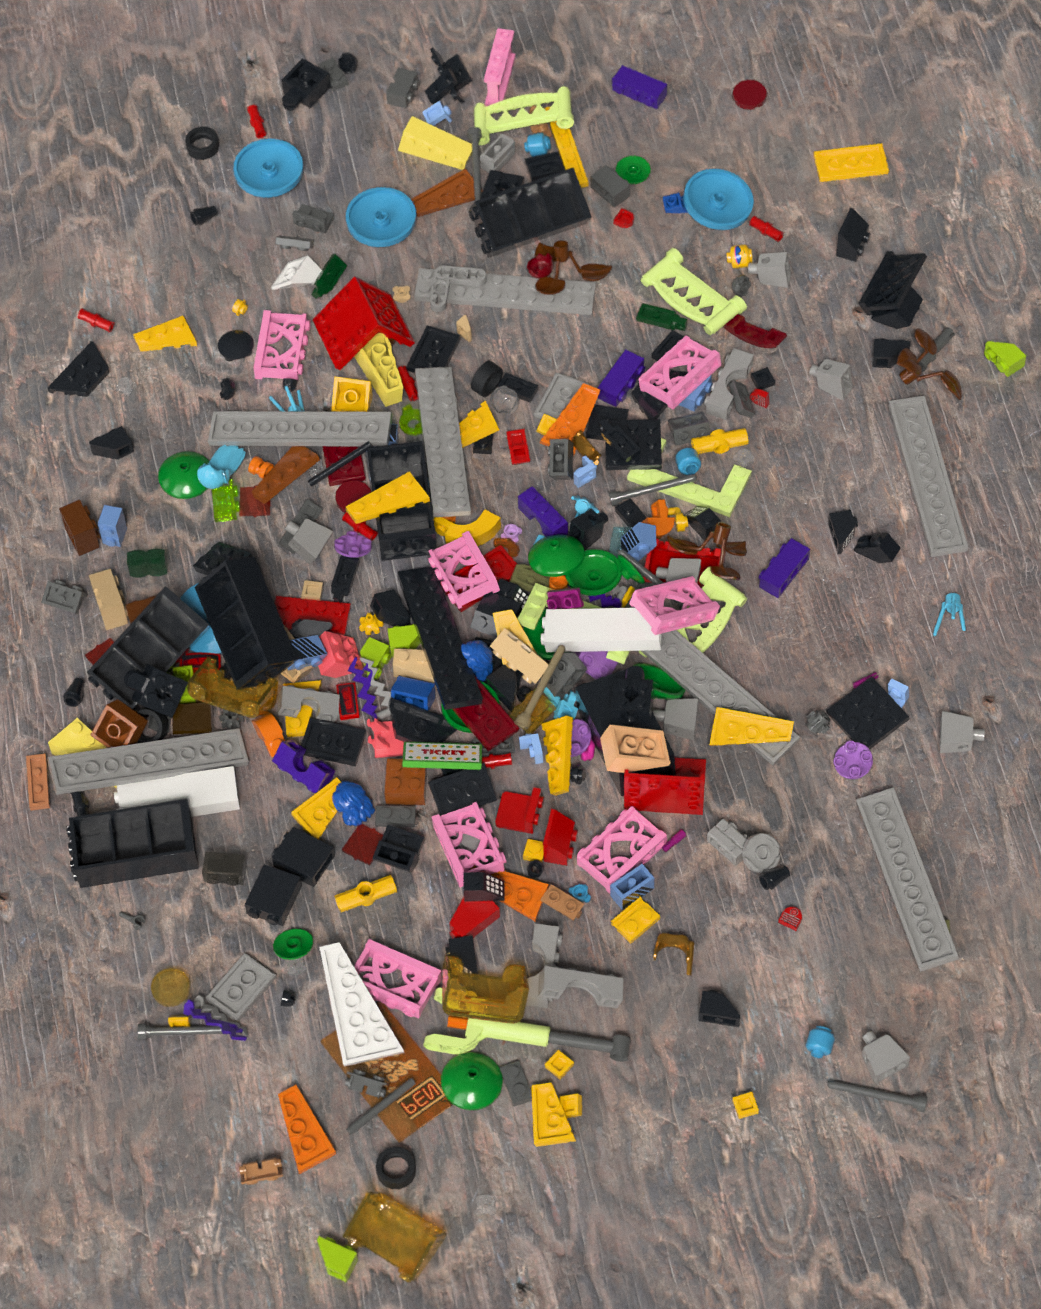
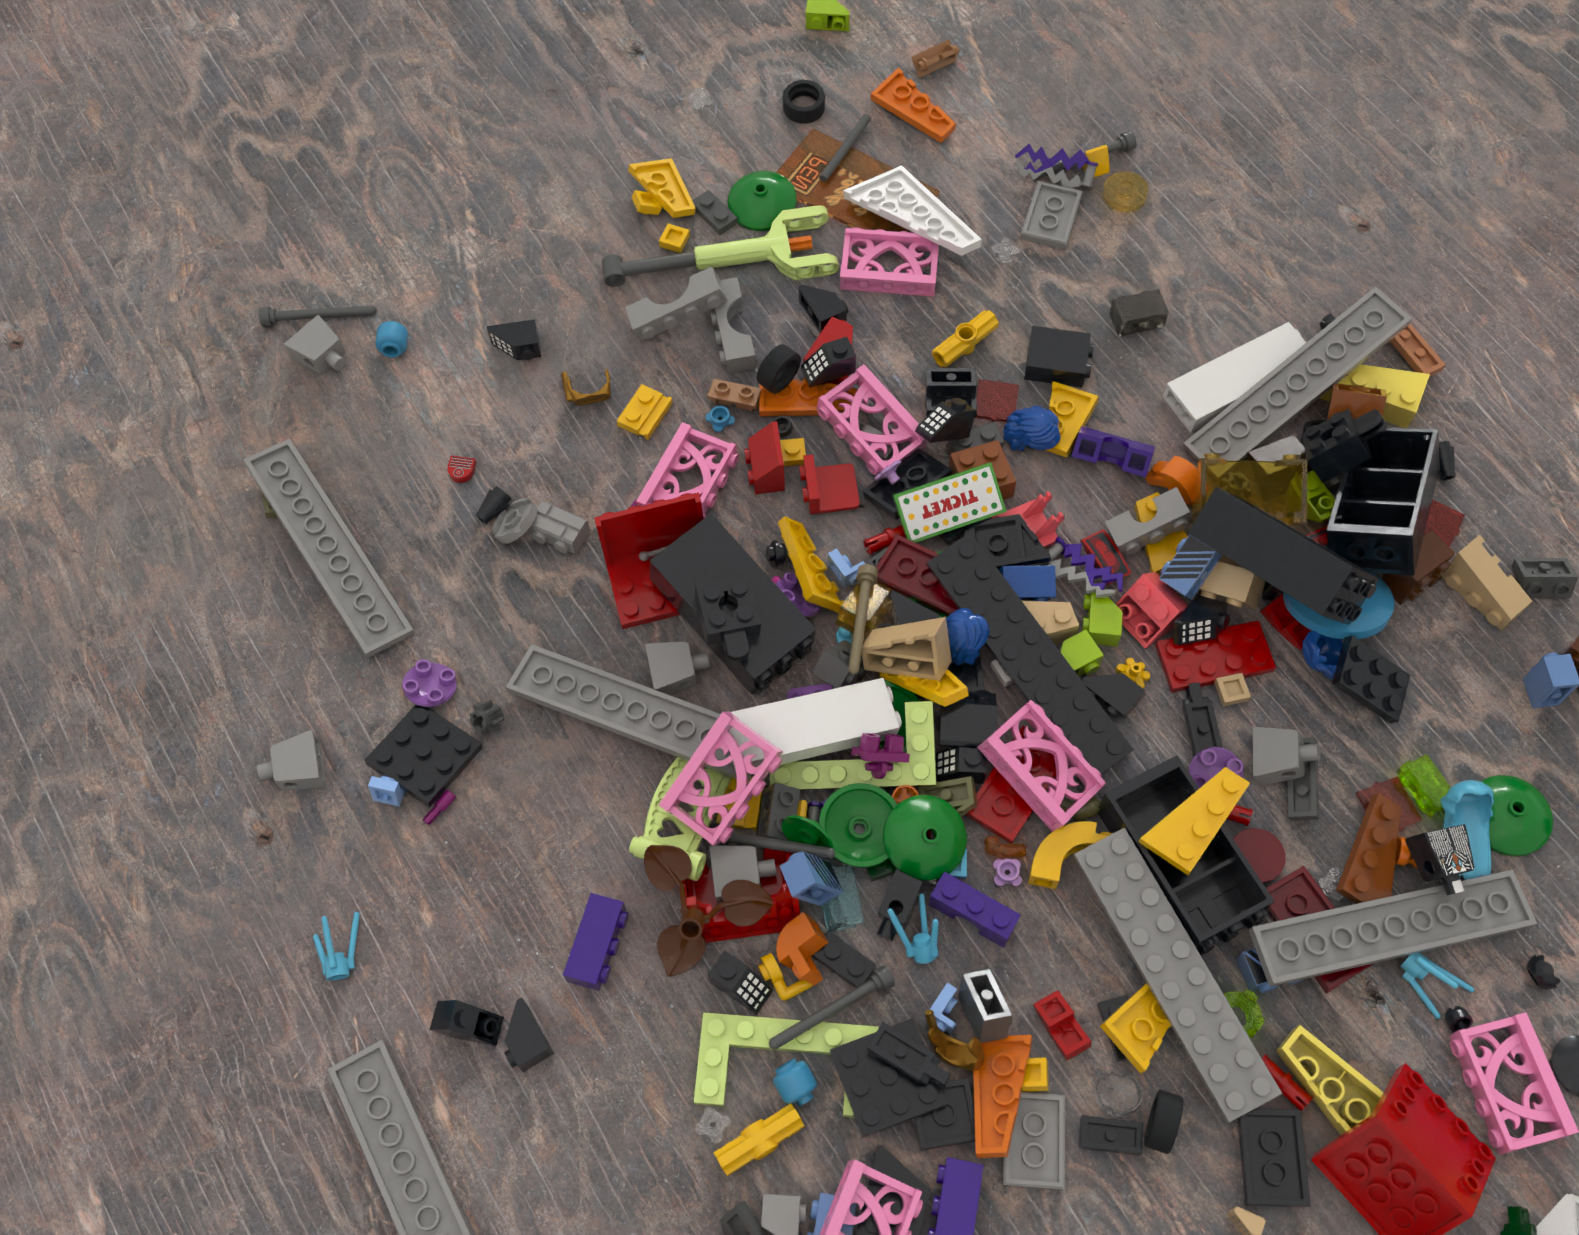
camera: 160 degrees right, 5 degrees up
black container [66,799,199,888] -> none
dark grey hand [119,911,145,930] -> none
clear green brick [127,549,167,578] -> none
black brick [245,865,302,926] -> none
green dish [273,929,313,960] -> none
black hinge [280,990,296,1007] -> none
black plate [301,718,366,766] -> none
black bar [308,441,373,486] -> none
yellow slope [331,376,373,412] -> none
clear yellow windscreen [342,1191,447,1282] -> none
dark grey hinge [345,1069,390,1098] -> none
clear yellow windscreen [442,955,529,1024] -> none
medium azure plate [553,691,578,720] -> none
light nougat slope [600,725,670,773] -> none
medium blue brick [610,864,654,910] -> none
green dish [633,663,685,700] -> none
dark grey bracket [668,412,710,446] -> none
yellow wing [709,707,794,746] -> none
yellow plate [732,1092,759,1119] -> none
none -> black tyre [756,344,801,394]
none -> lavender plant [874,460,902,485]
none -> black slope [915,398,976,443]
none -> black torso [1405,824,1475,896]

